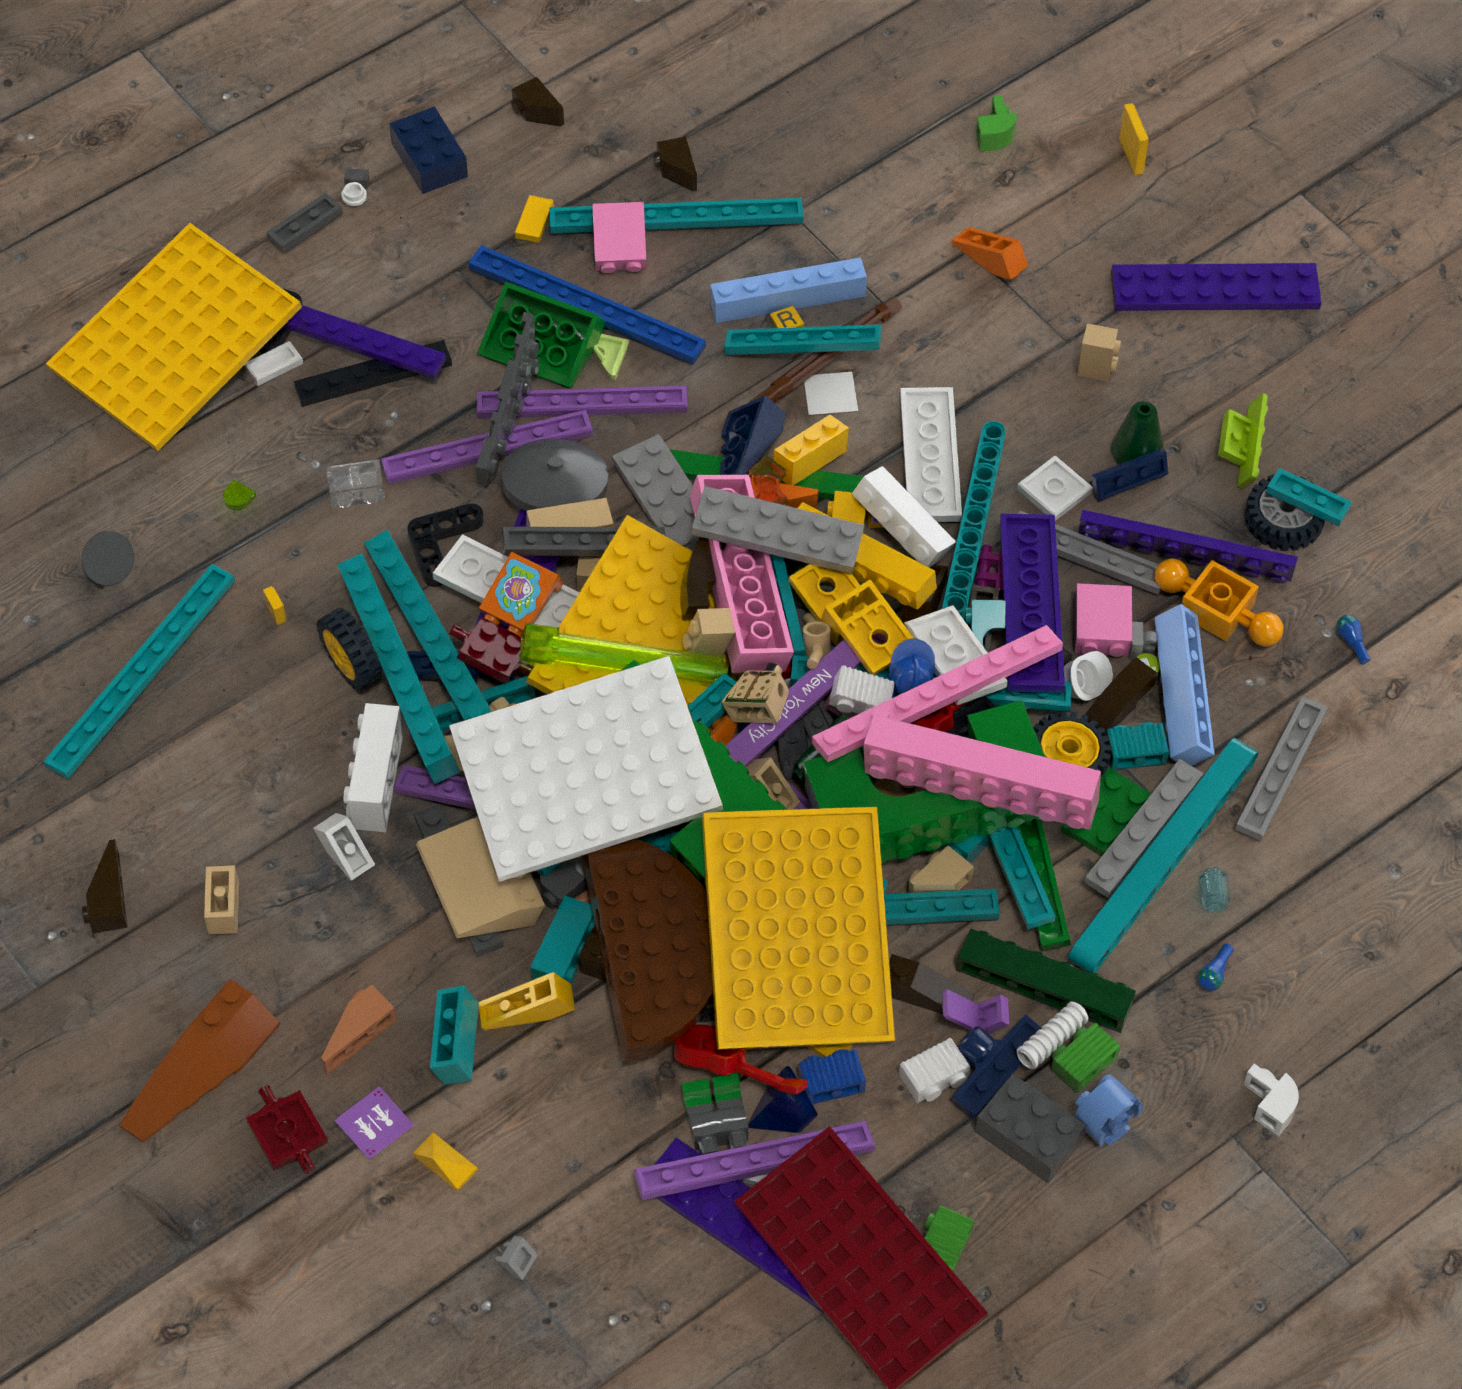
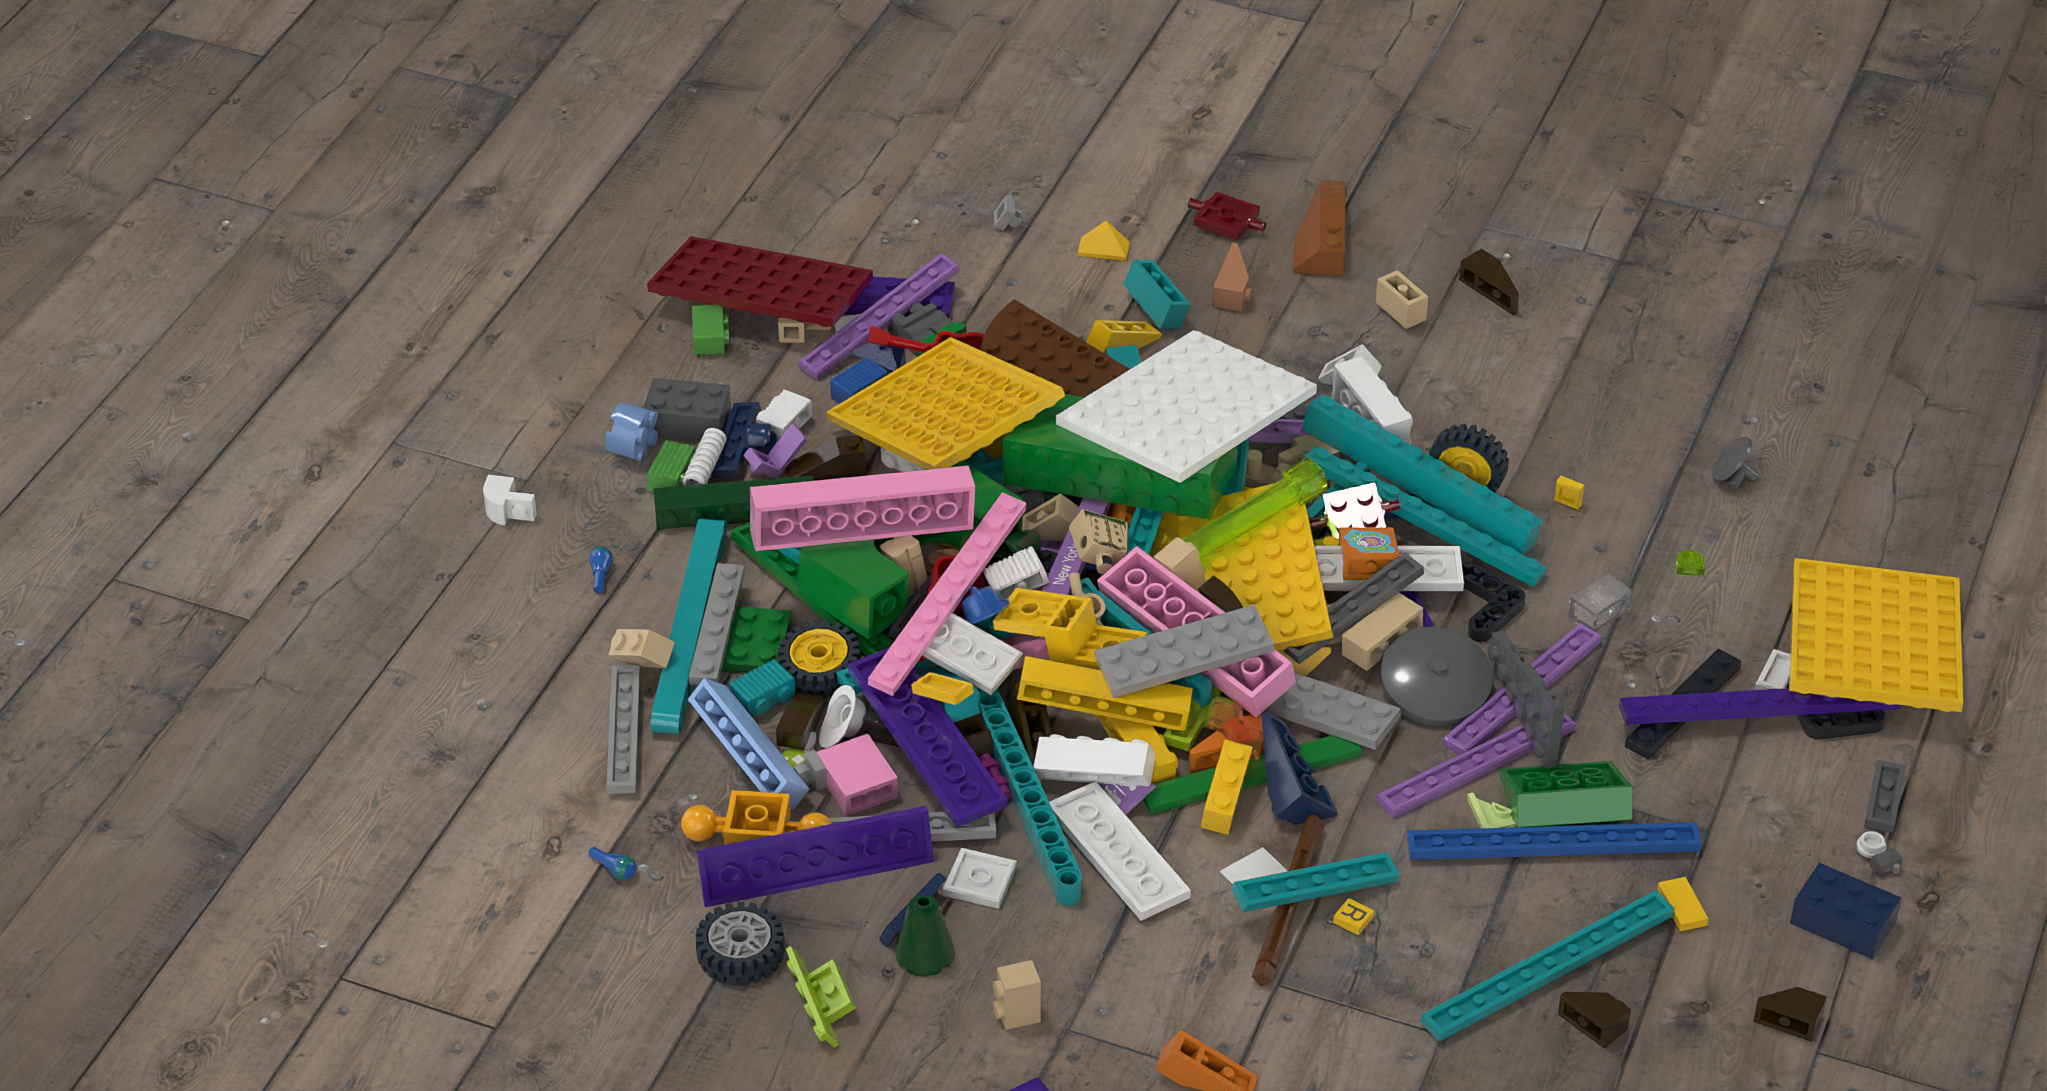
camera: 150 degrees right, 15 degrees down
teal plate [44,564,235,780] -> none
medium lavender sticker [334,1086,414,1160] -> none
bright pink brick [593,202,646,273] -> none
light blue brick [710,257,867,323] -> none
clear light blue brick [1198,867,1230,913] -> none
teal plate [1266,468,1352,527] -> none
none -> tan brick [609,629,675,668]
none -> yellow tile [911,672,974,705]

